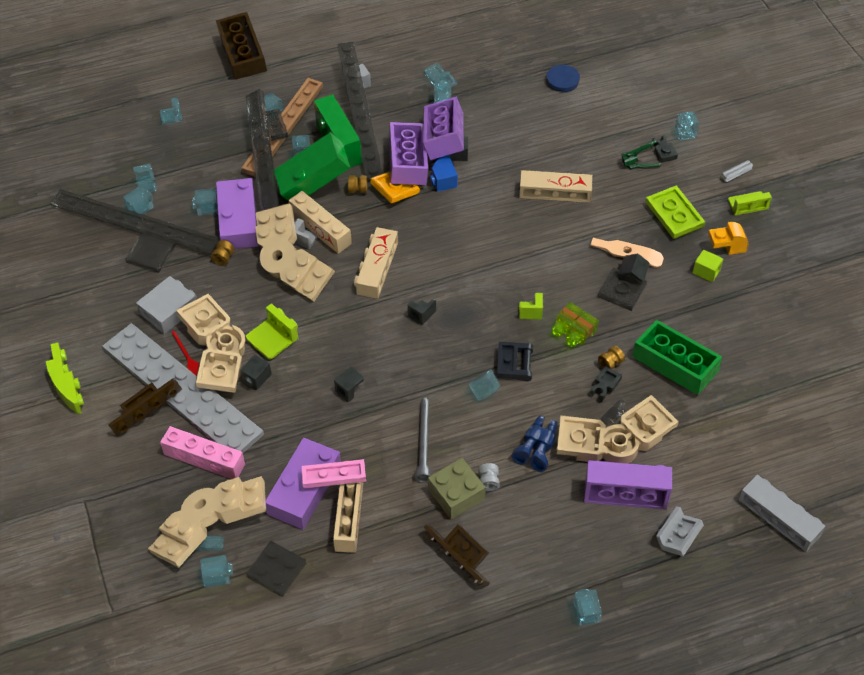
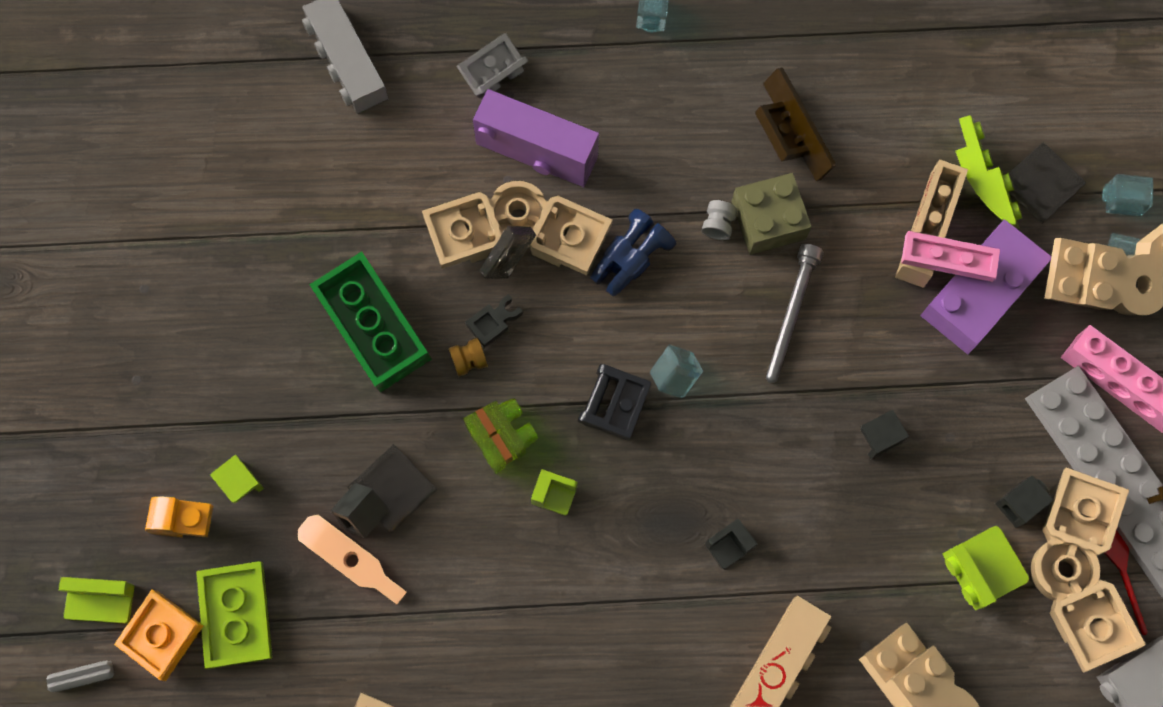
camera: 165 degrees left, 20 degrees up
none -> light orange plate [114,589,203,681]
none -> lime slope [955,115,1022,229]

